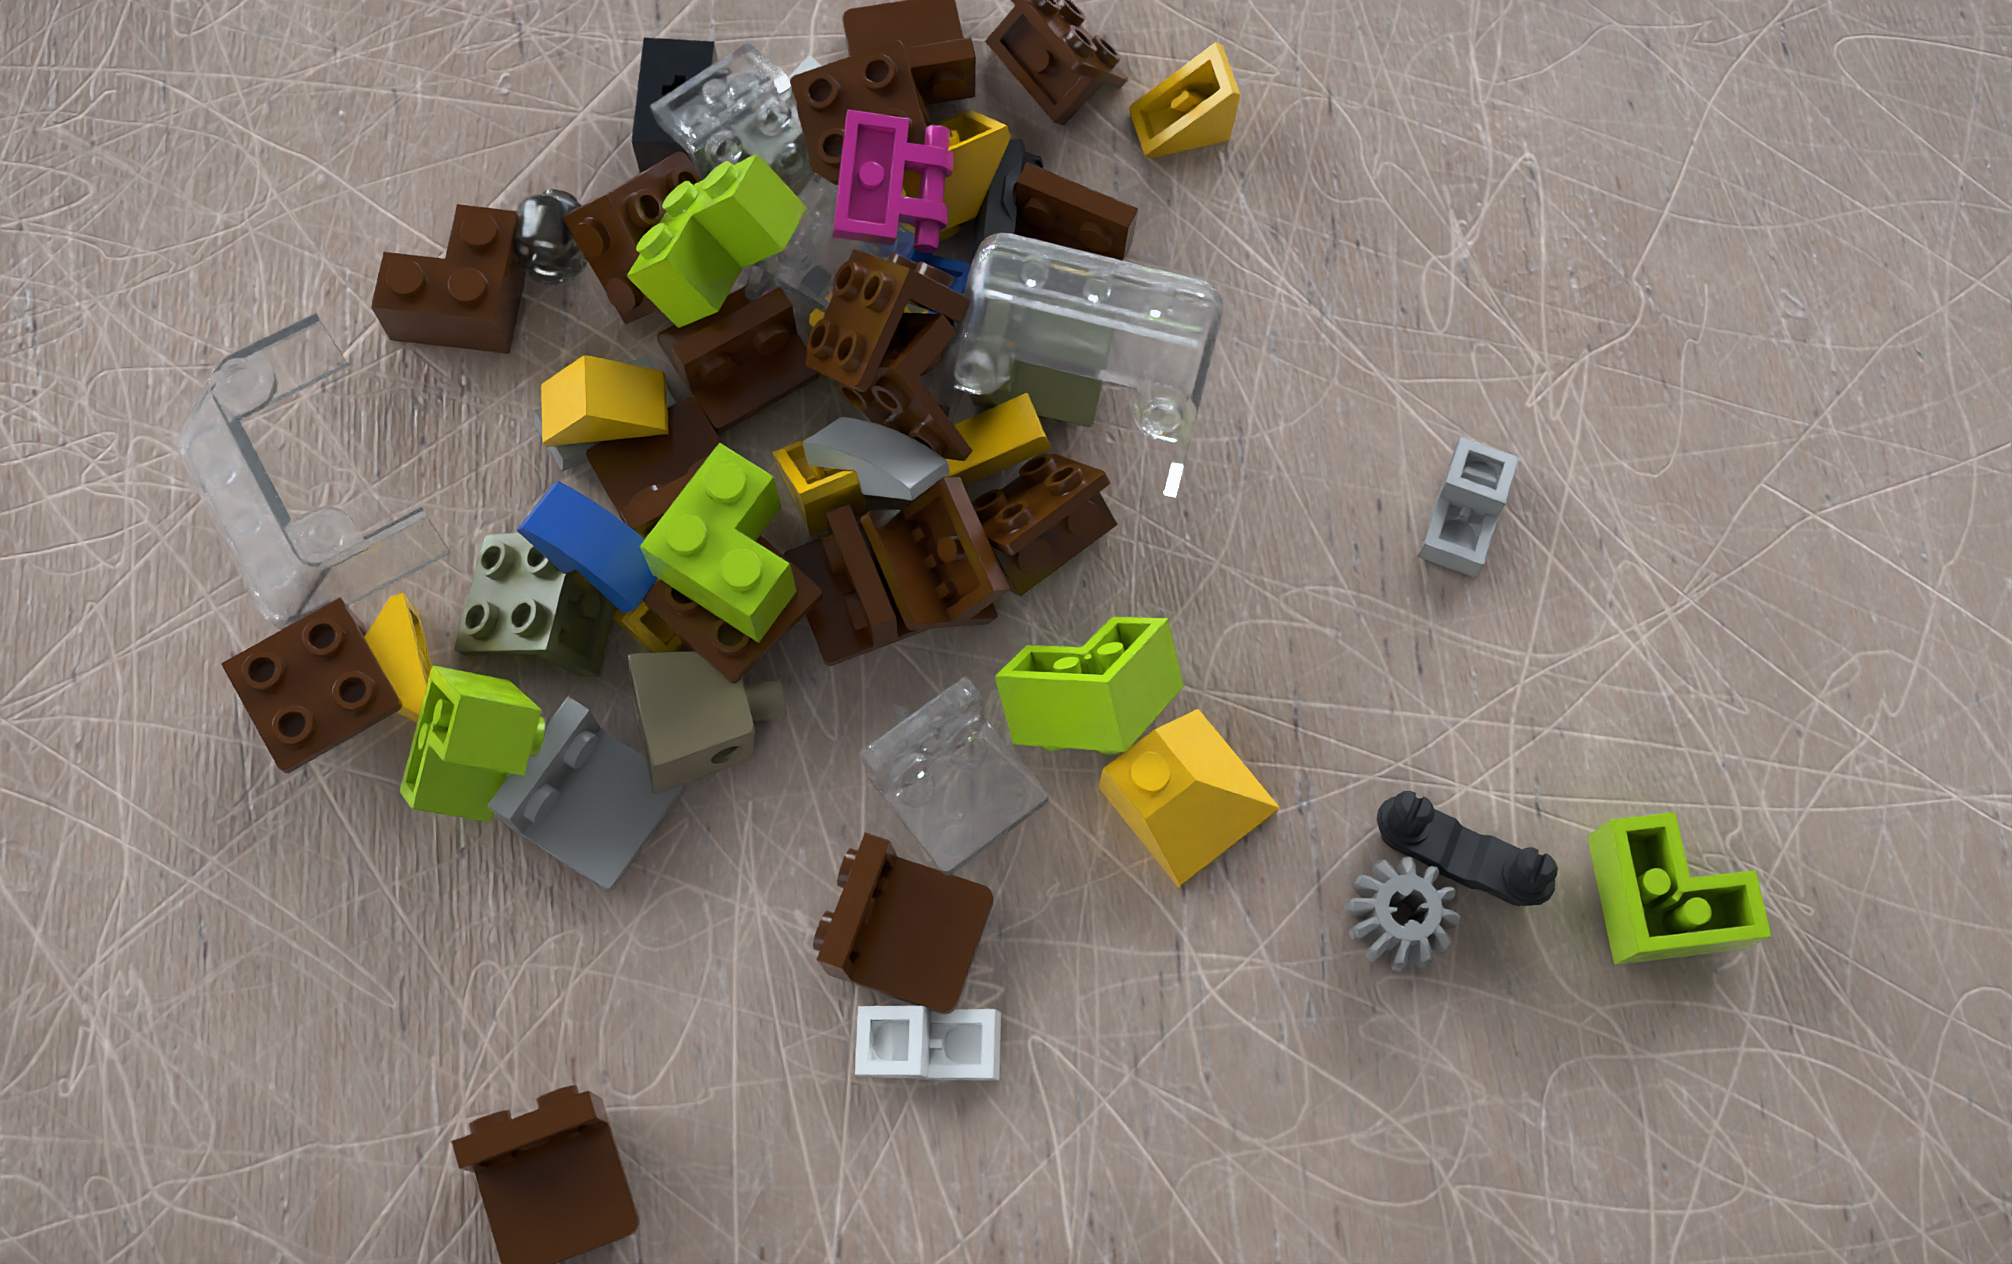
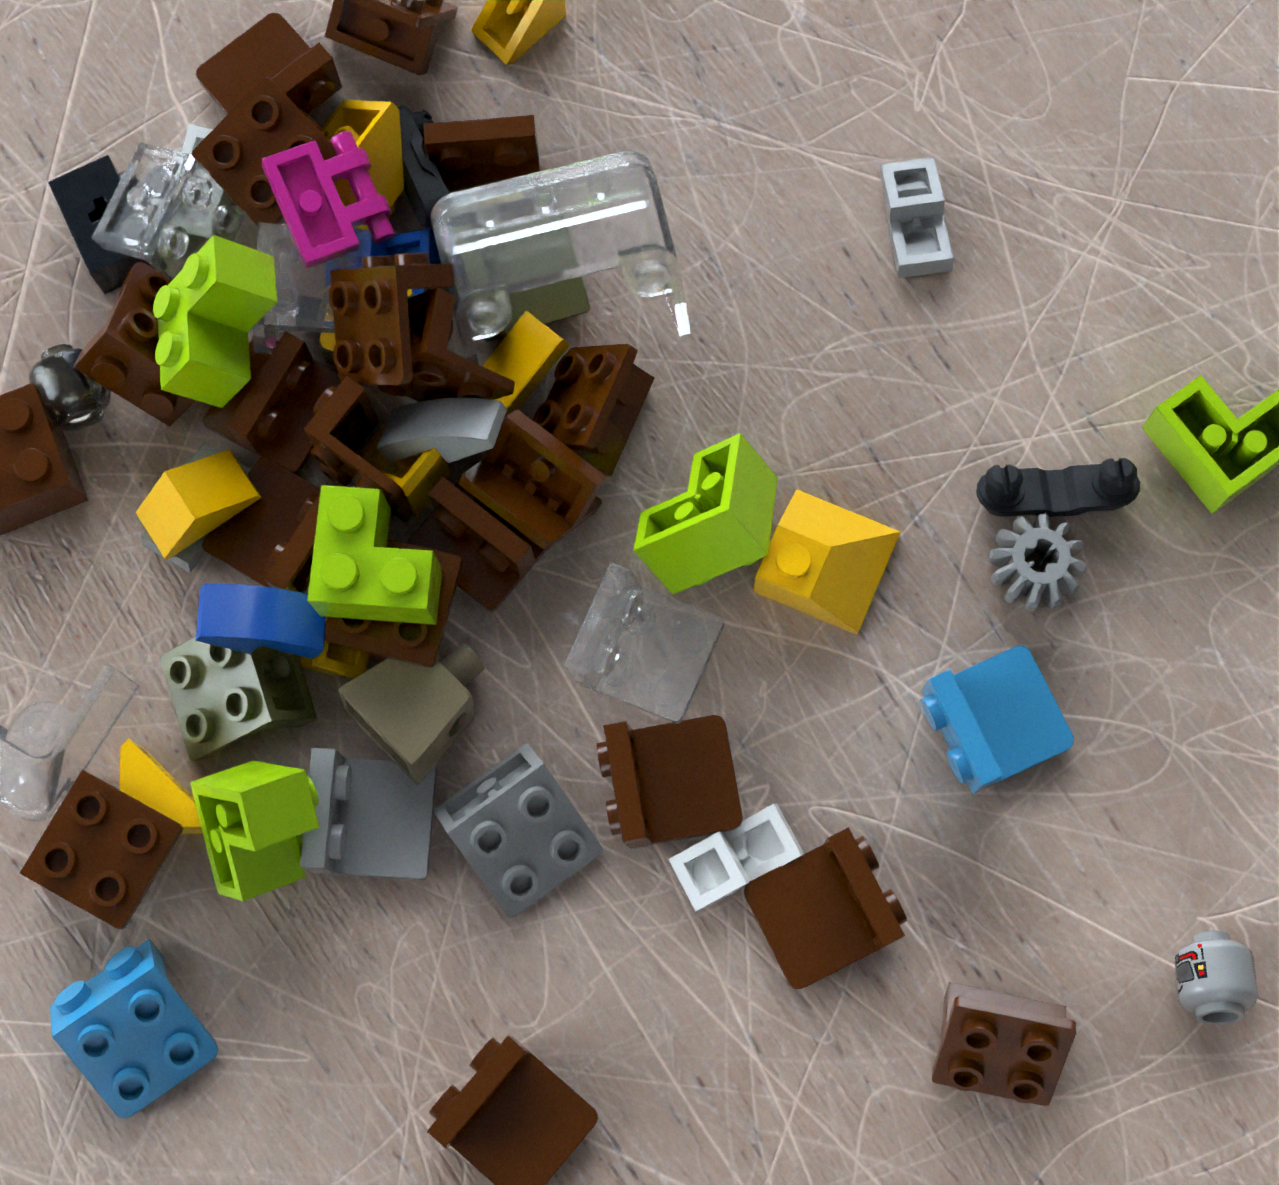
camera: 20 degrees left, 5 degrees up
none -> dark azure bracket [50,939,218,1118]
none -> reddish brown bracket [304,376,413,523]
none -> light grey bracket [433,743,603,918]
none -> reddish brown bracket [744,827,907,989]
none -> dark azure bracket [920,646,1074,795]

